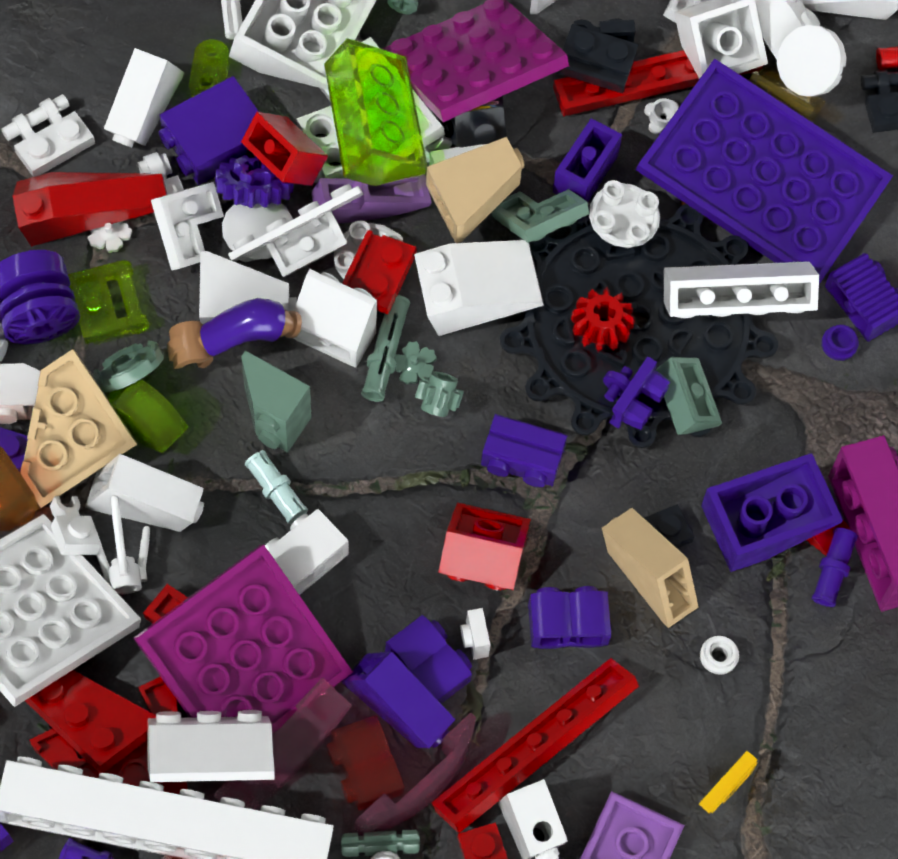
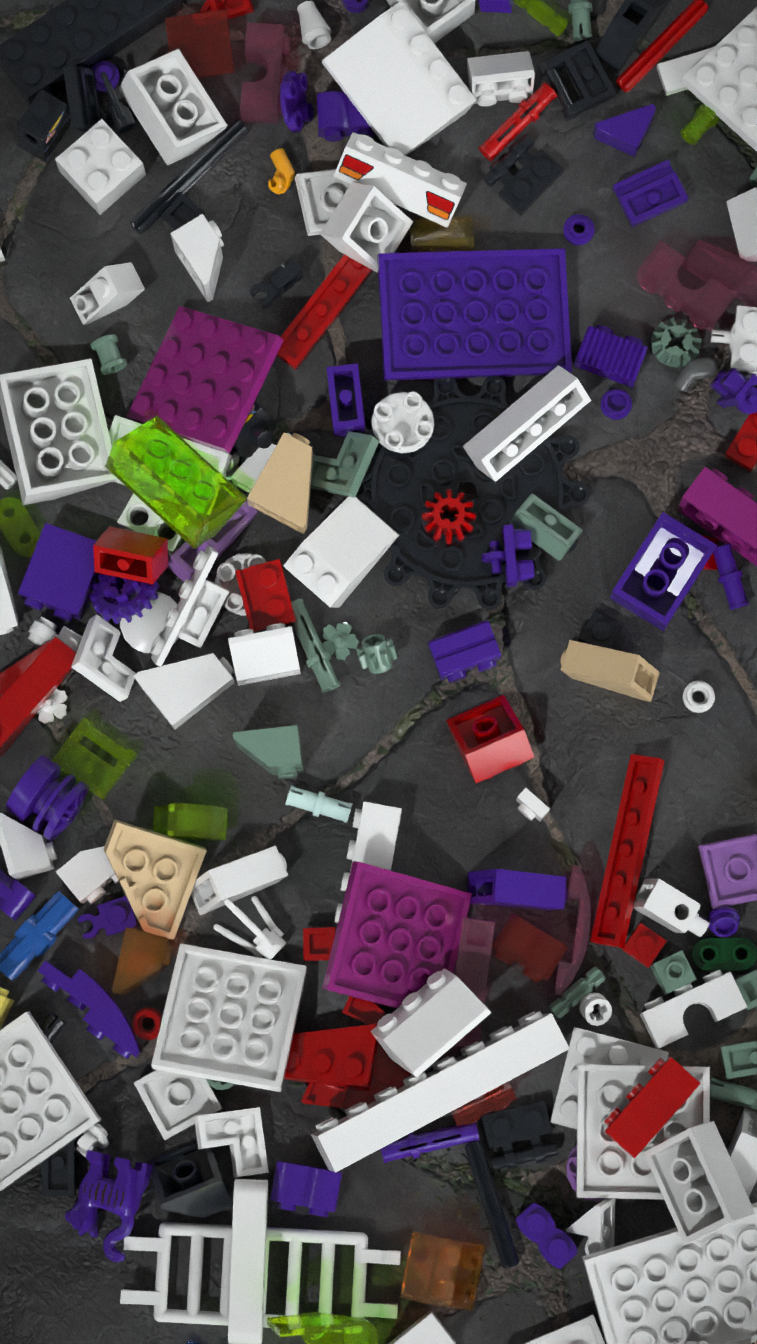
camera: 30 degrees left, 15 degrees up
white plate [50,496,102,555] -> none
sand green tile [92,340,164,392] -> none
dark purple piece [167,298,302,370] -> none
dark purple brick [385,615,472,704] -> none
dark purple brick [528,586,611,649] -> none
black plate [556,24,639,93] -> none
white plate [644,98,679,134] -> none
white tile [777,25,847,97] -> none

